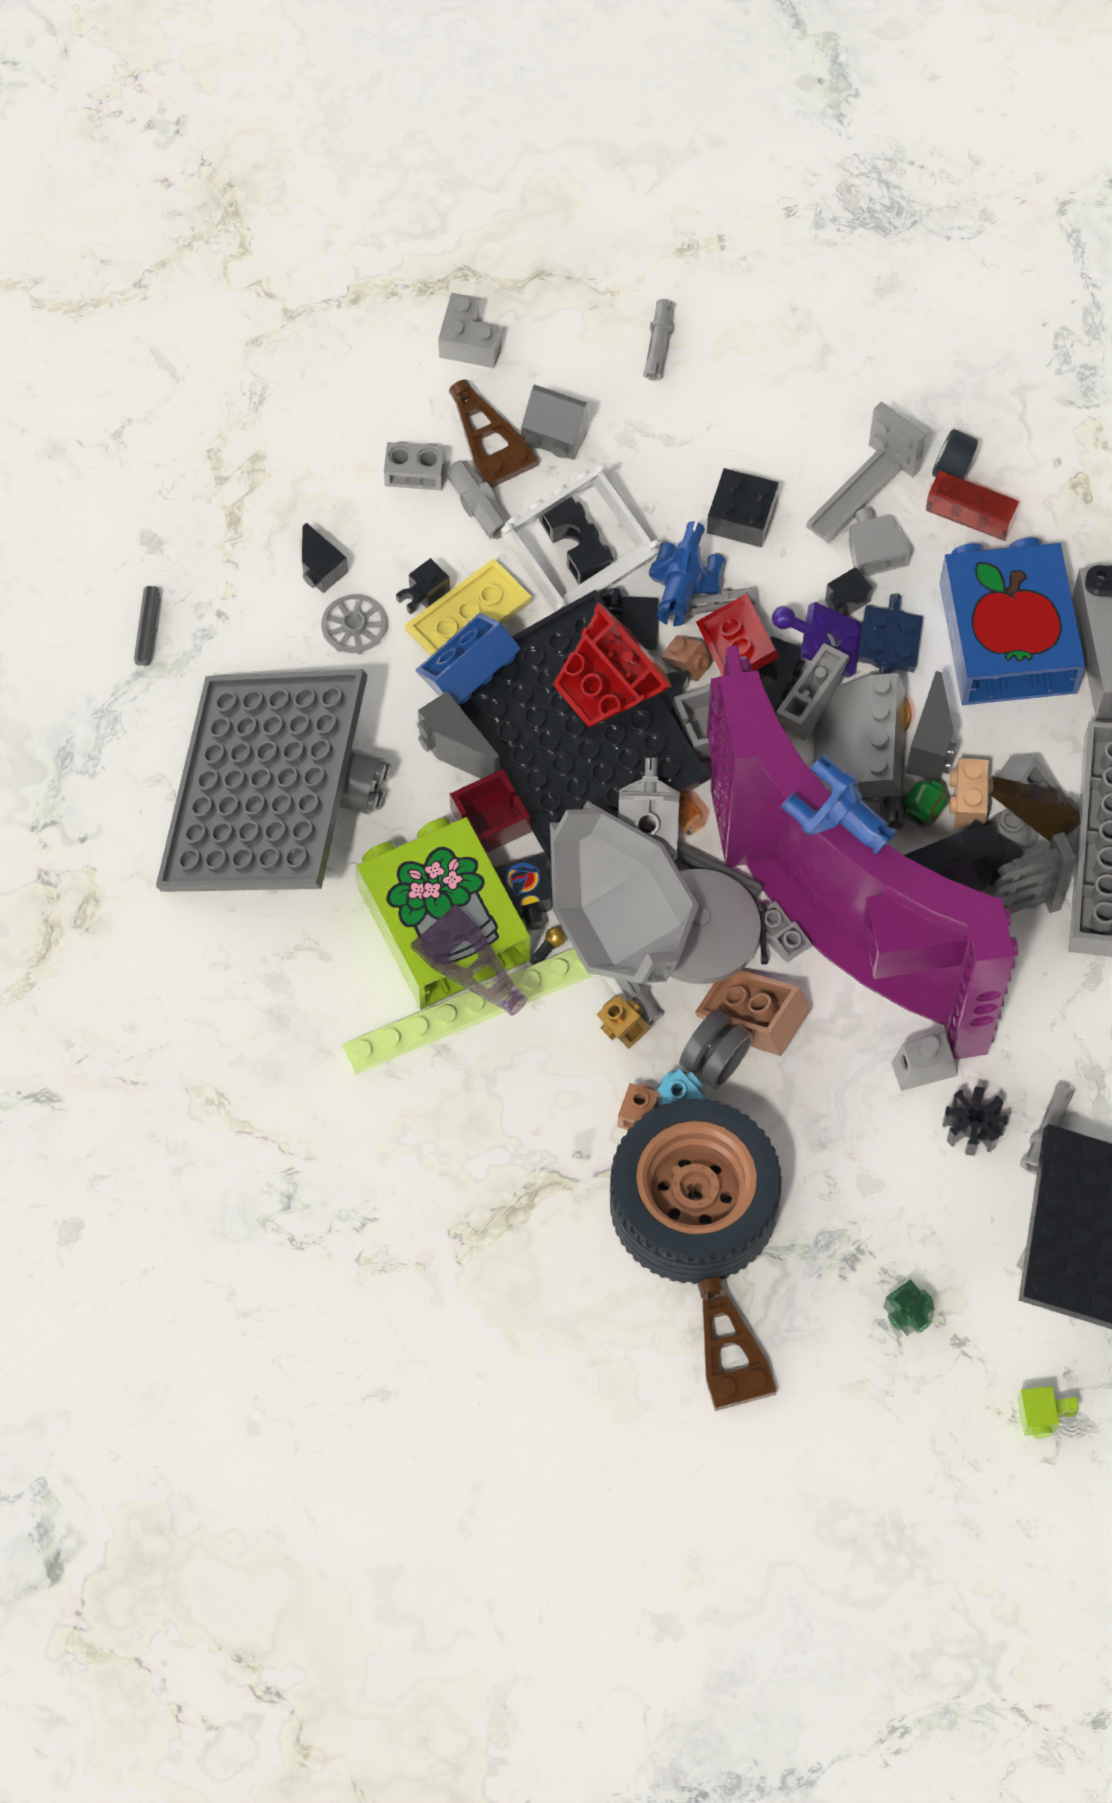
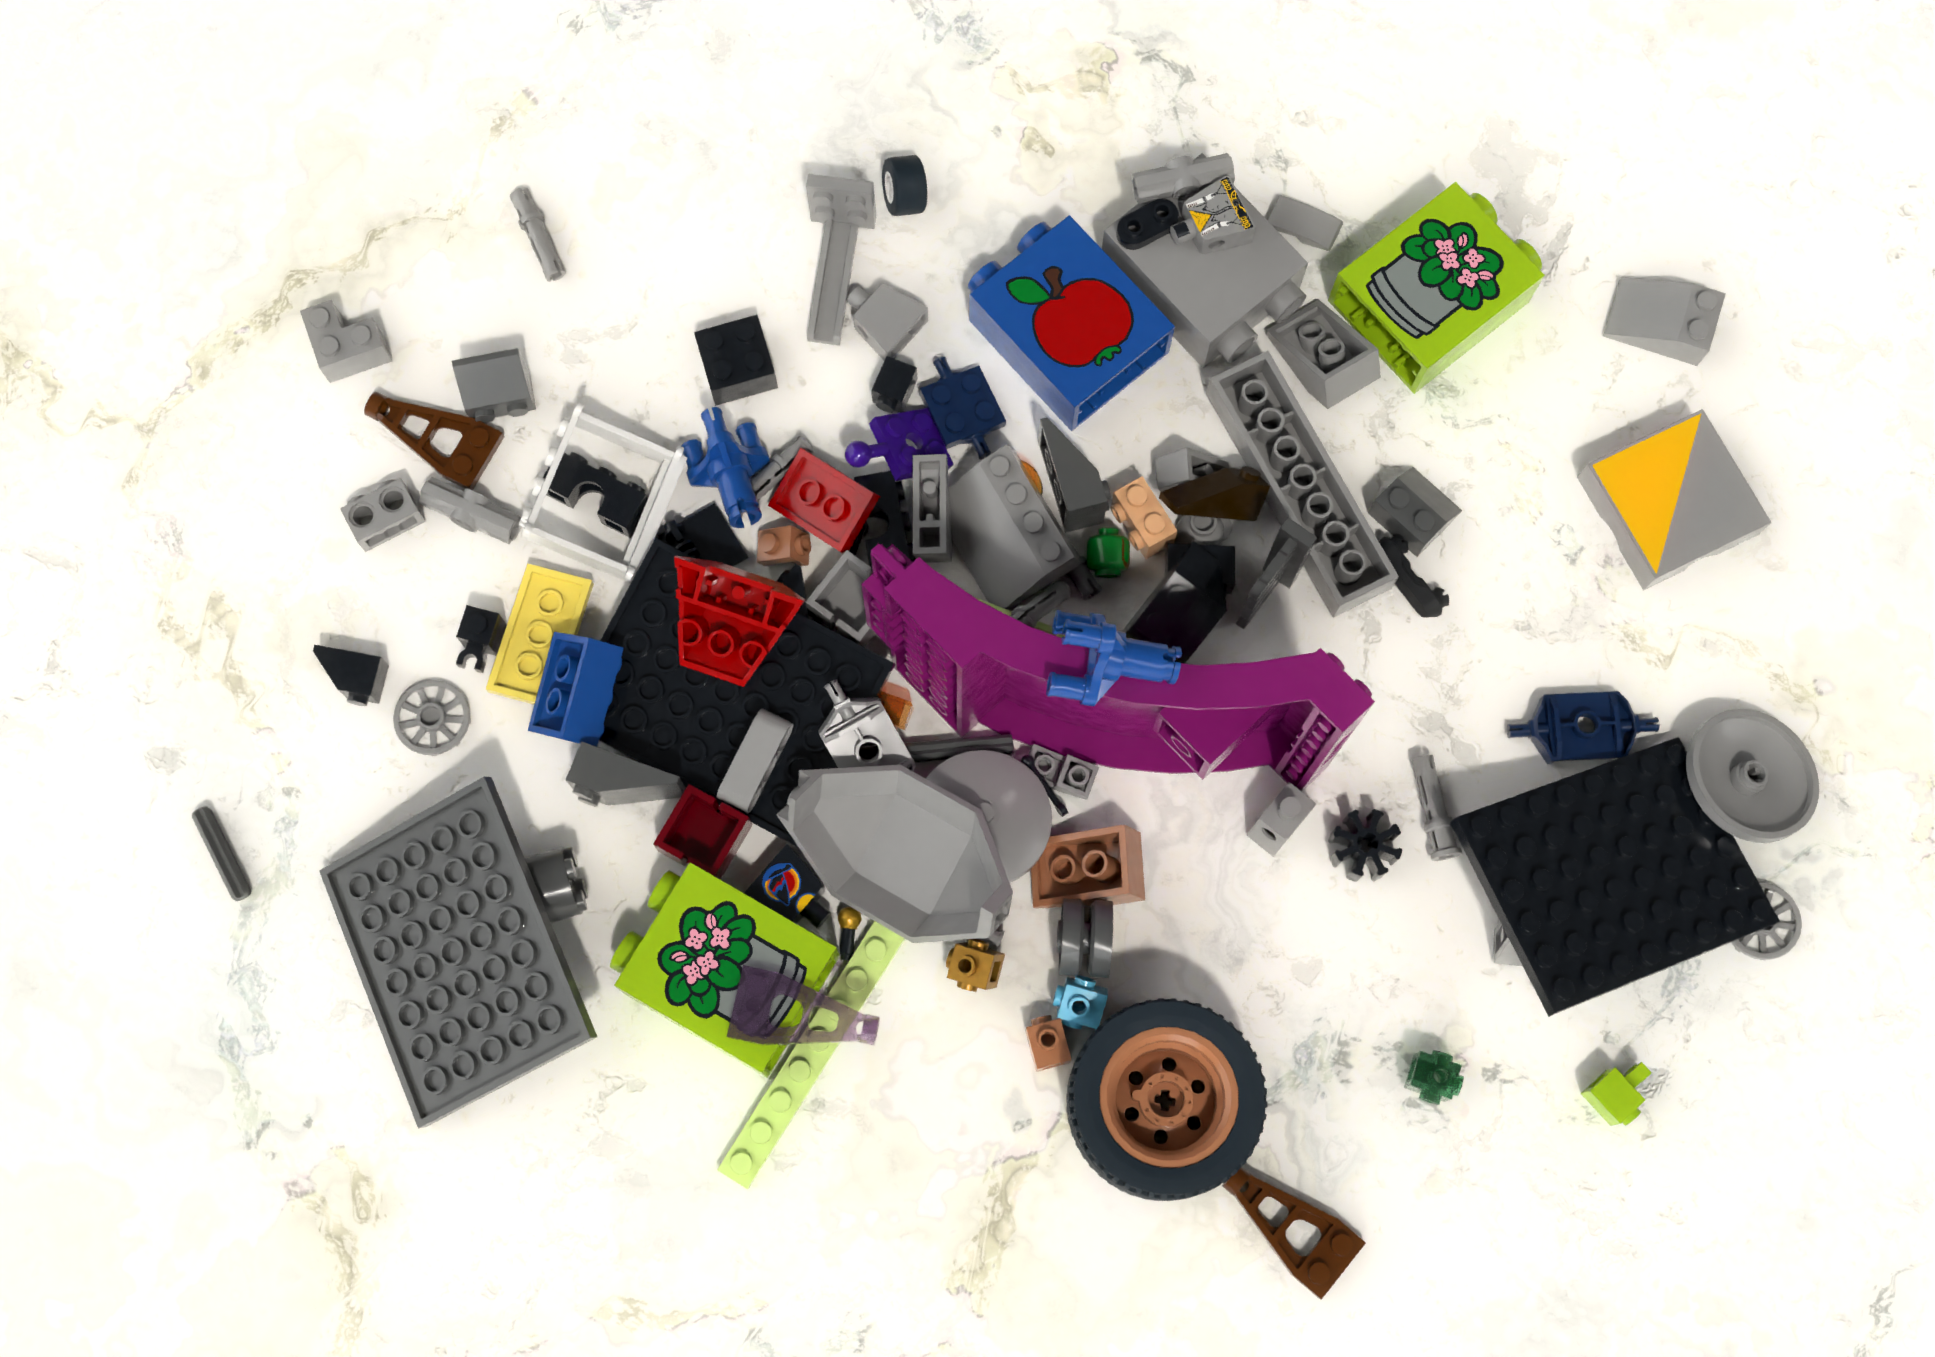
camera: 35 degrees left, 10 degrees up
clear red brick [925,470,1020,541] -> none
none -> light grey beam [717,708,794,814]

